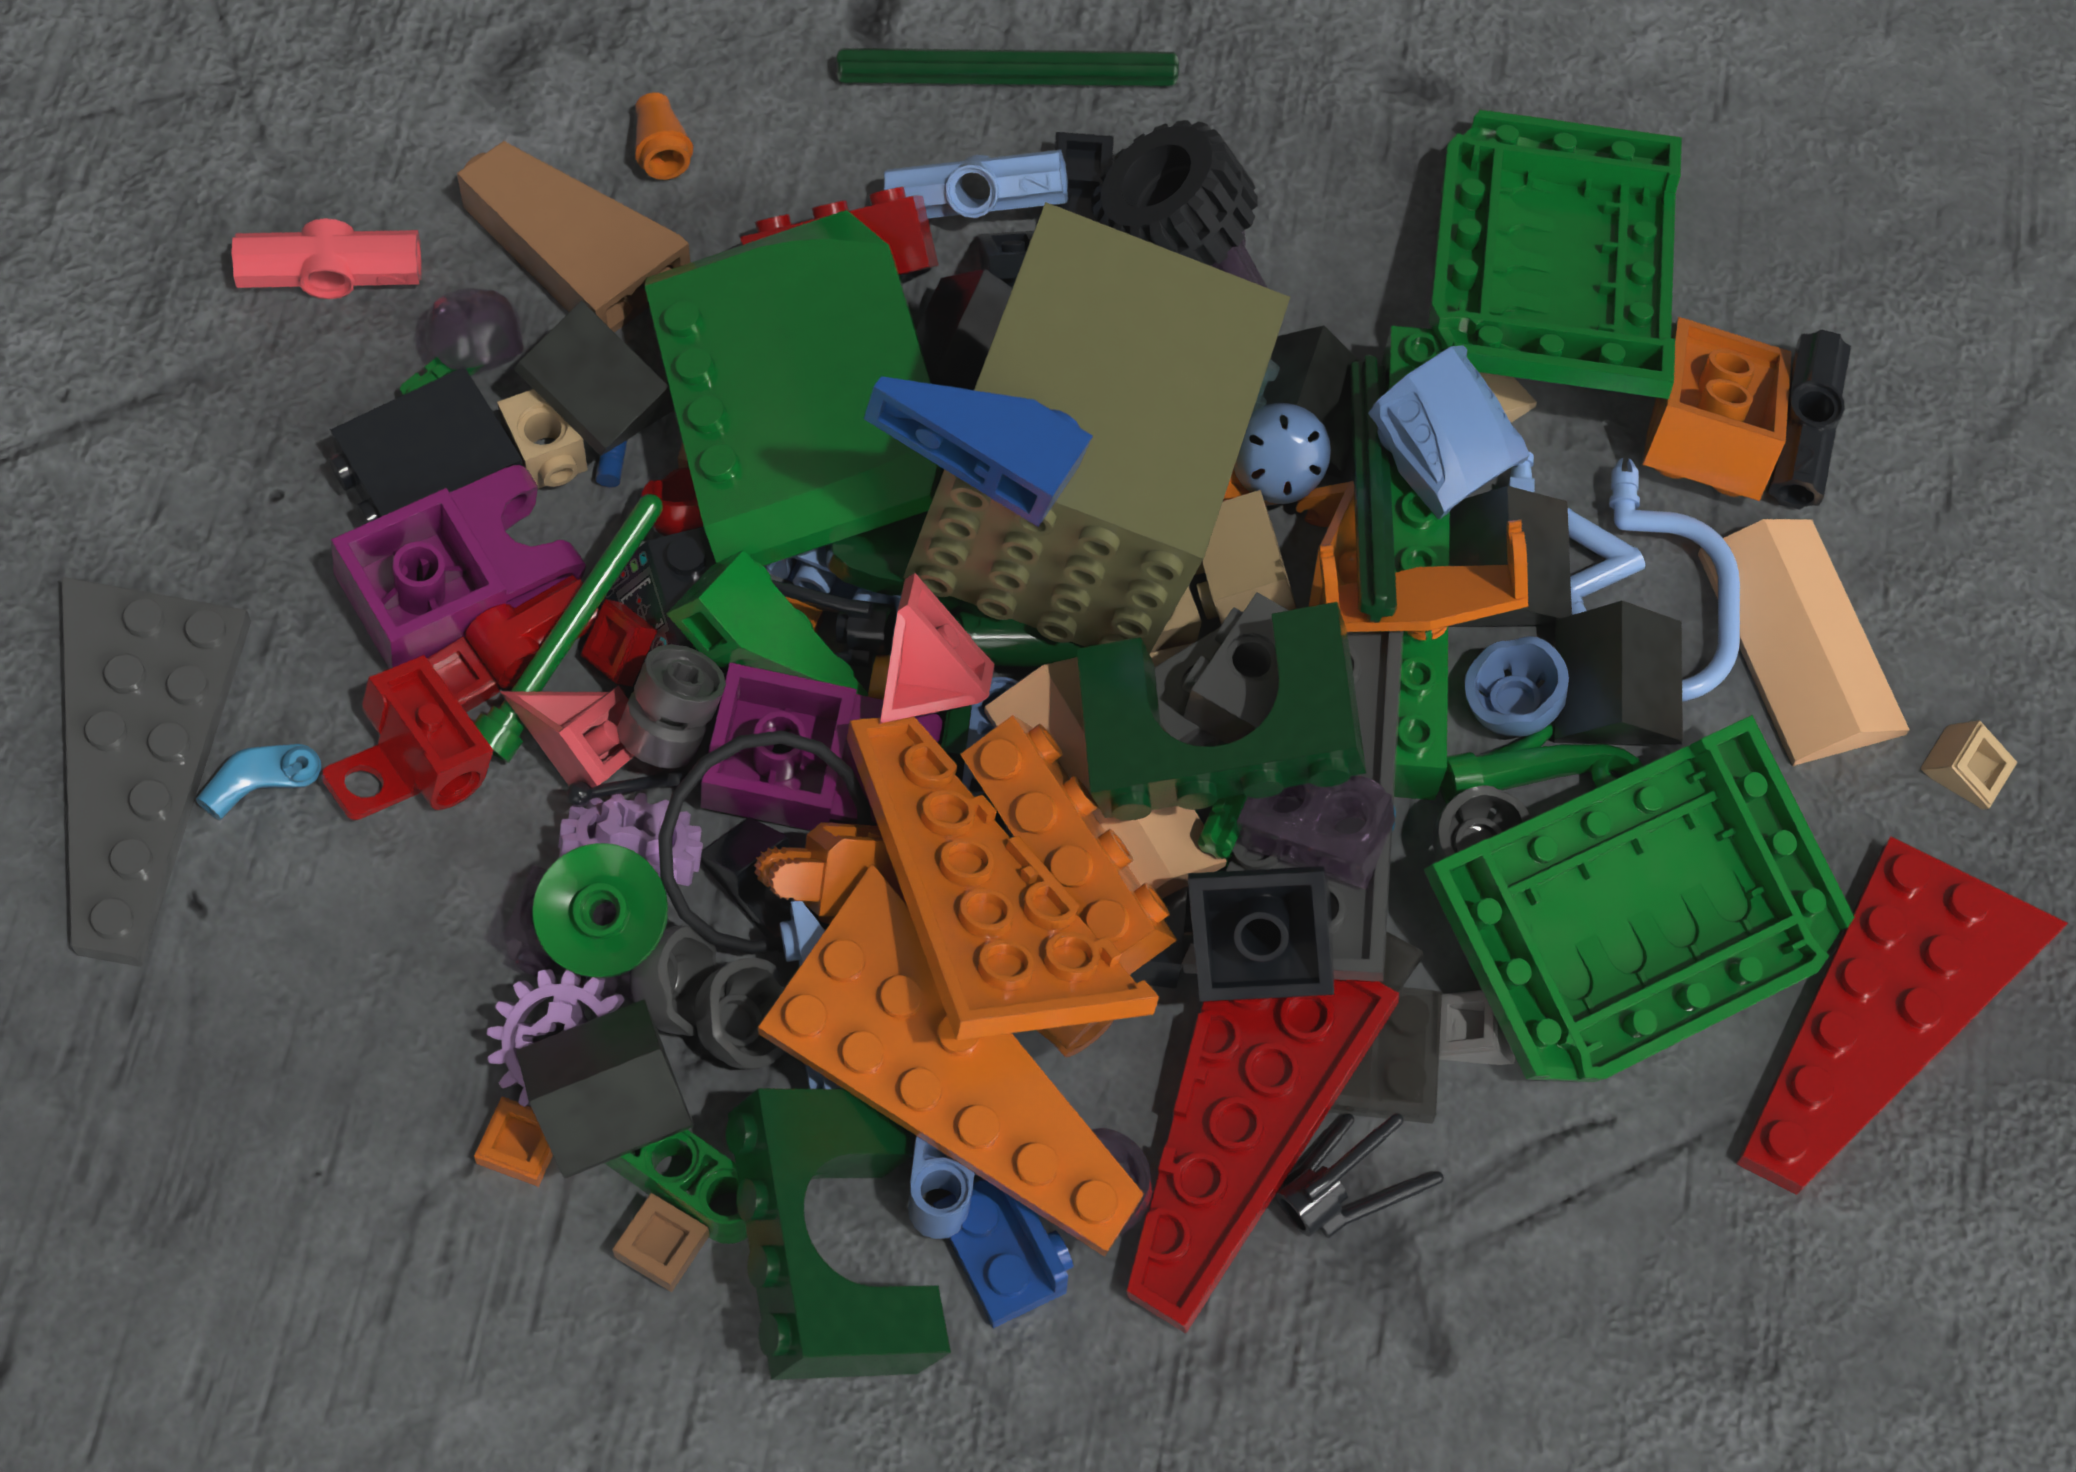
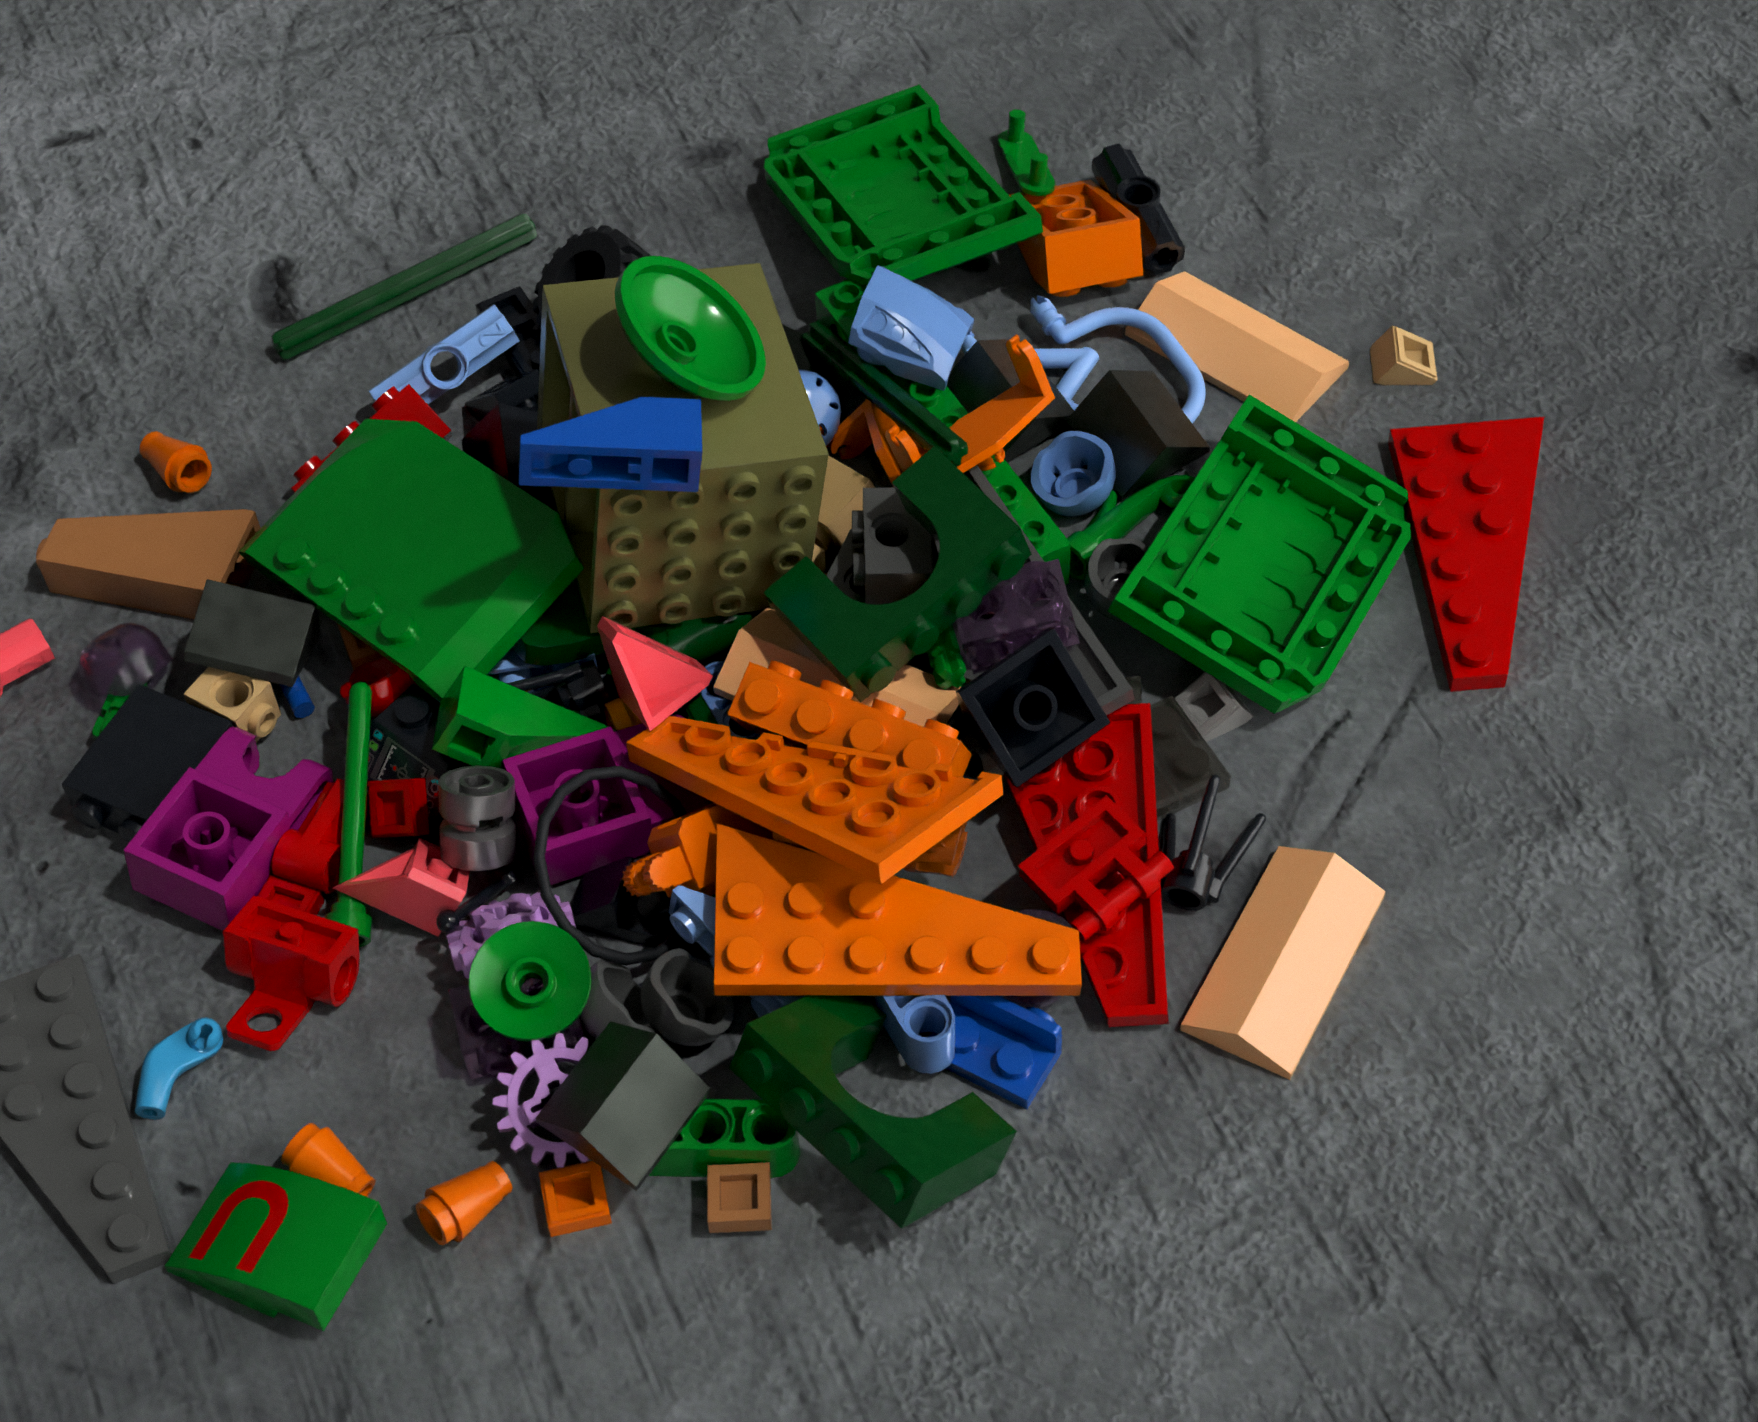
camera: 25 degrees left, 10 degrees down
none -> green slope [164,1162,388,1332]
none -> orange cone [281,1123,376,1197]
none -> orange cone [416,1161,512,1246]
none -> green dish [615,256,766,401]
none -> green piece [997,109,1055,196]
none -> red plate [1018,795,1174,942]
none -> light nougat slope [1180,846,1386,1080]

